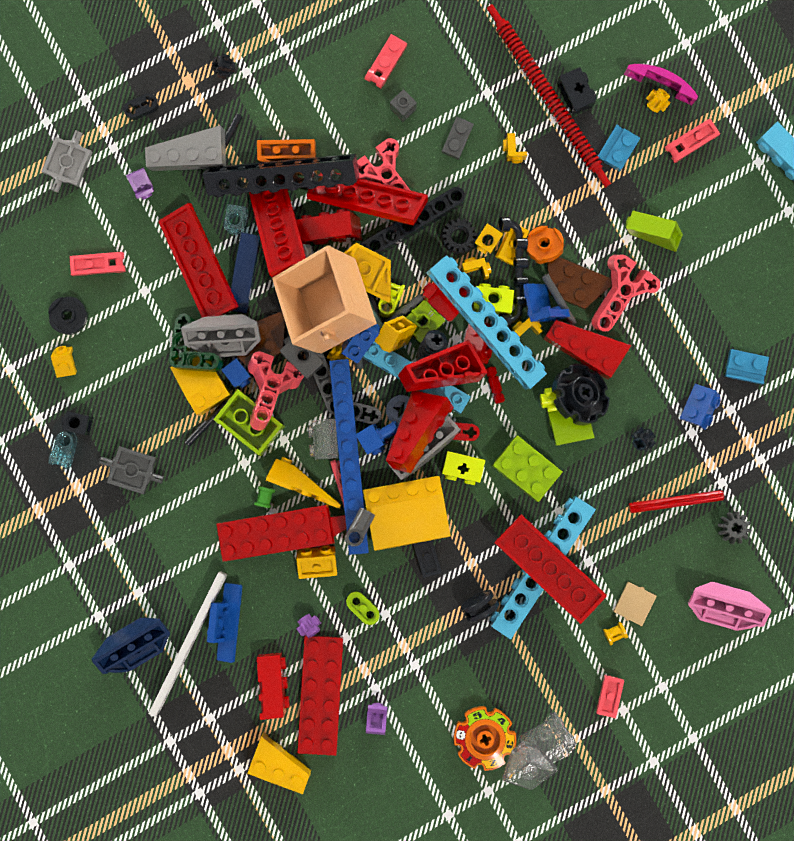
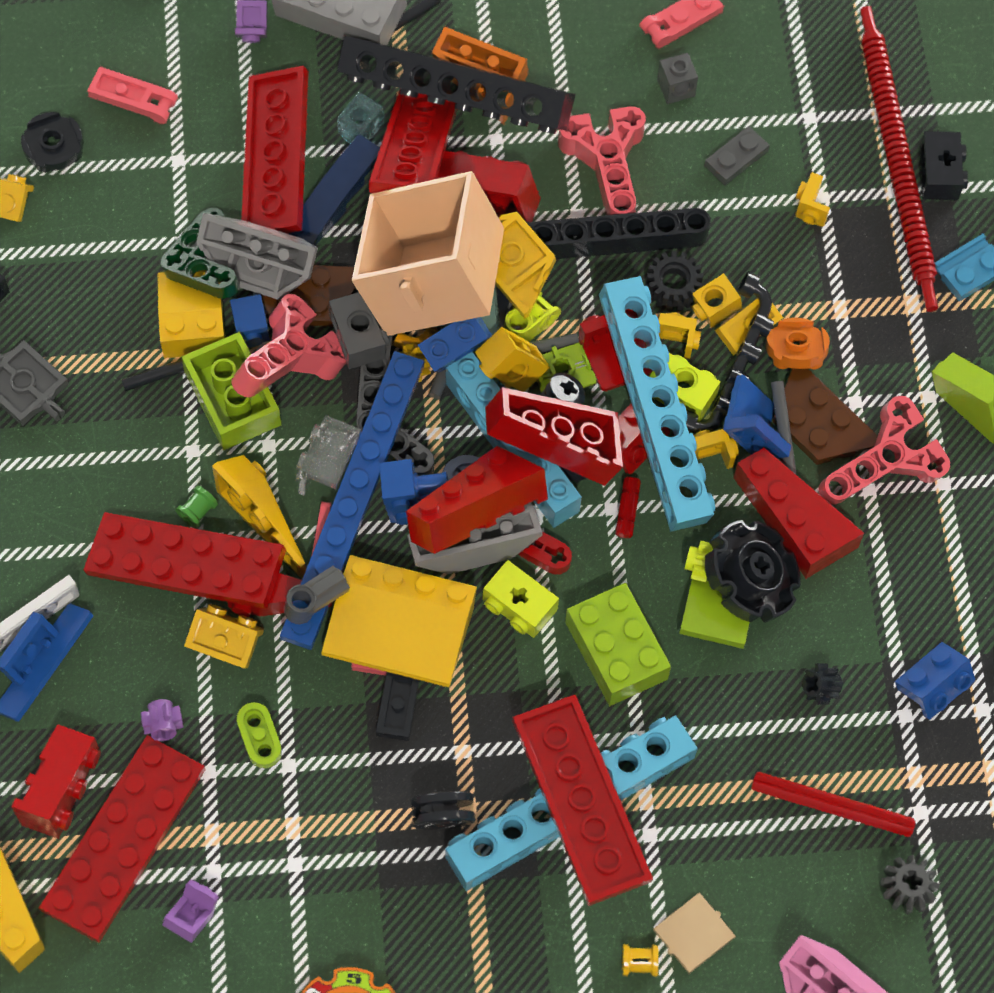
camera: 25 degrees right, 20 degrees down
red plate [306,172,428,226] -> none

